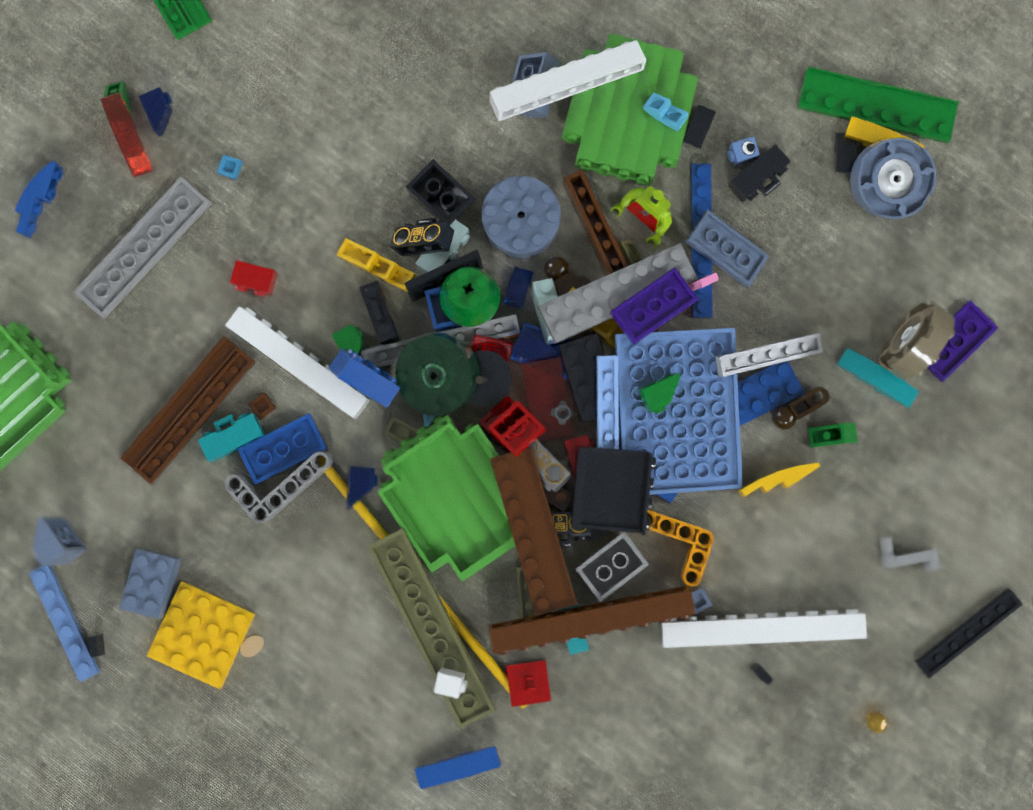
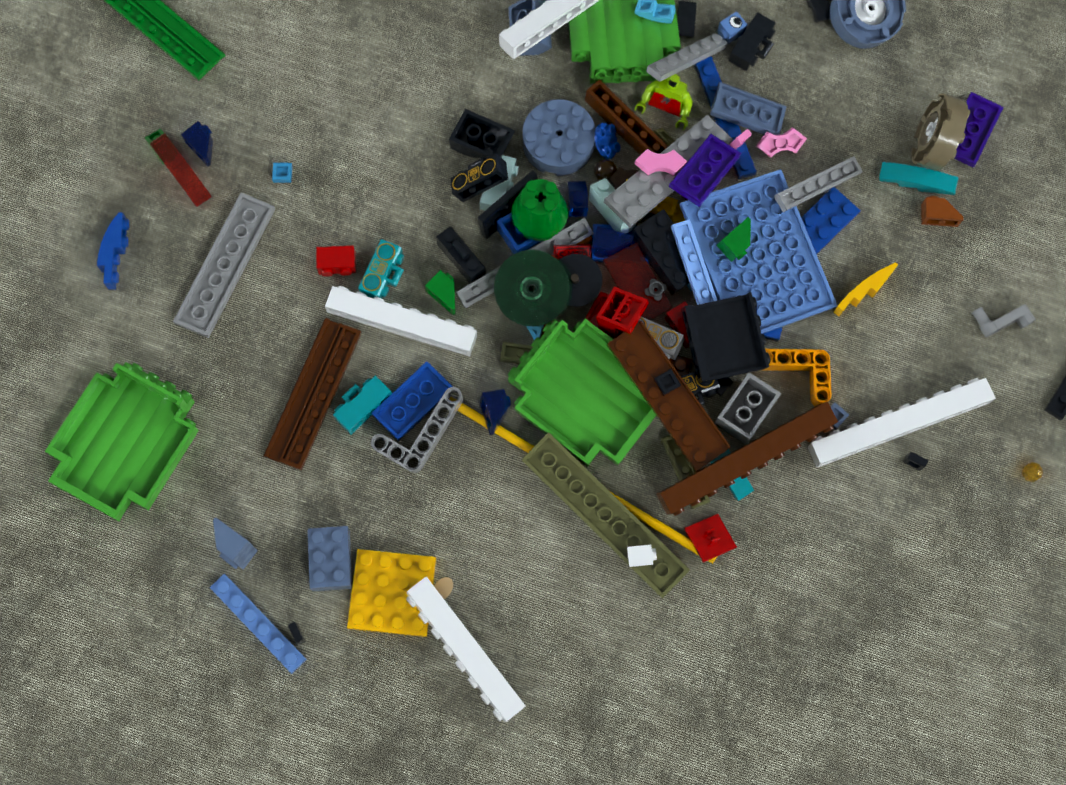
camera: 20 degrees left, 10 degrees down
reddish brown tile [248,392,277,420] -> none
blue brick [329,348,400,408] -> none
yellow slope [336,238,417,293] -> none
blue slope [414,746,502,789] -> none
dark brown piece [771,387,830,430] -> none
green slope [808,423,858,448] -> none
none -> teal piece [358,239,404,299]
none -> white brick [406,577,526,722]
none -> blue dish [594,123,621,159]
none -> bright pink tile [634,149,687,176]
none -> light grey plate [646,33,728,82]
none -> black tile [654,369,681,396]
none -> bright pink tile [756,127,807,157]
none -> dark orange slope [921,196,963,227]

